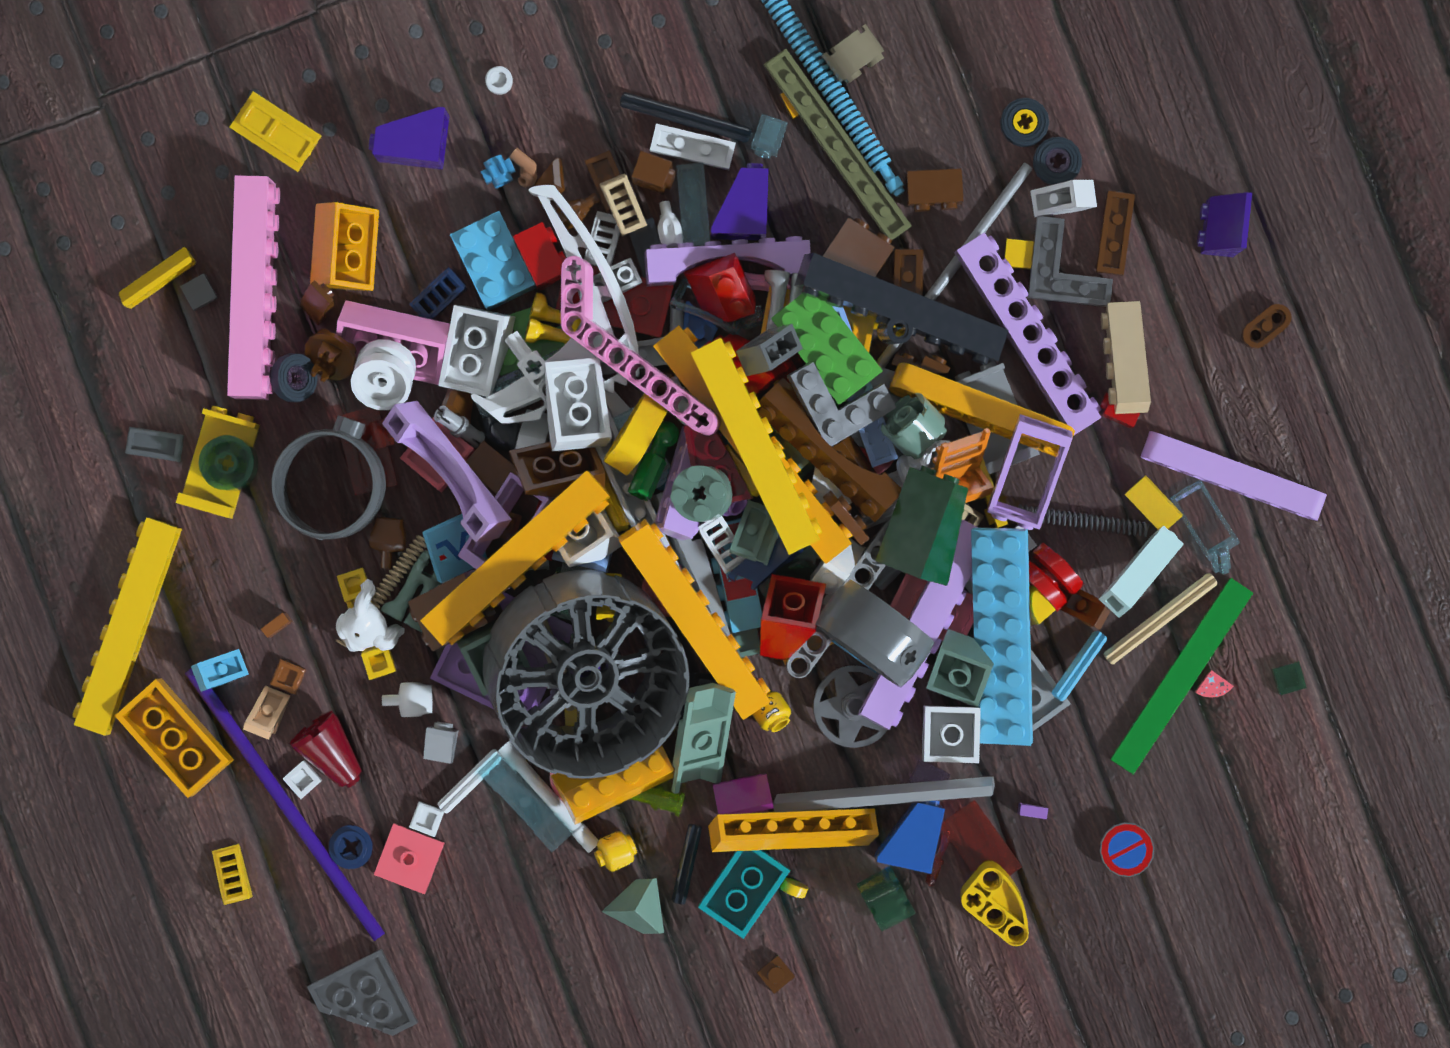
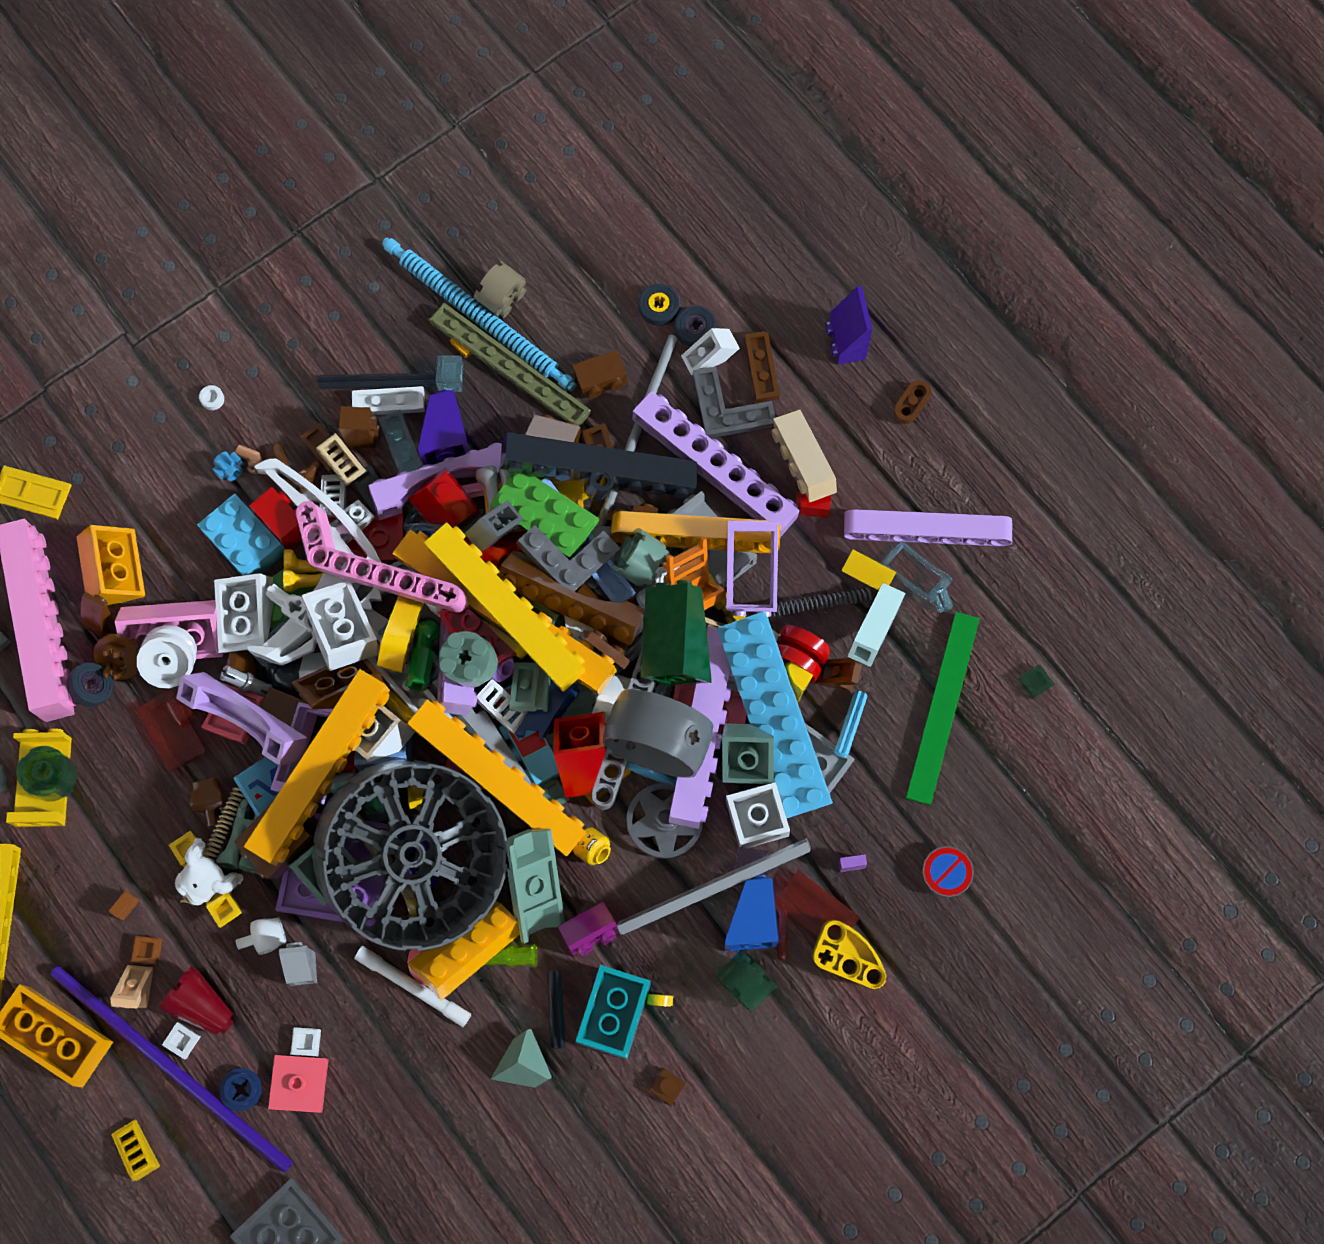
camera: 15 degrees left, 15 degrees down
medium azure slope [191,649,249,692] -> none
dark grey cylinder [272,415,386,540] -> none
dark purple slope [369,107,450,170] -> none
dark blue slope [410,267,468,320] -> none
white axle [437,749,503,813] -> none
clear light blue slope [478,753,572,852] -> none
yellow head [594,831,637,872] -> none
white piece [658,201,683,248] -> none
light orange brick [708,809,879,852] -> none
yellow tile [1004,239,1034,270] -> none
tan axle [1104,573,1217,664] -> none
coral tile [1195,670,1233,697] -> none

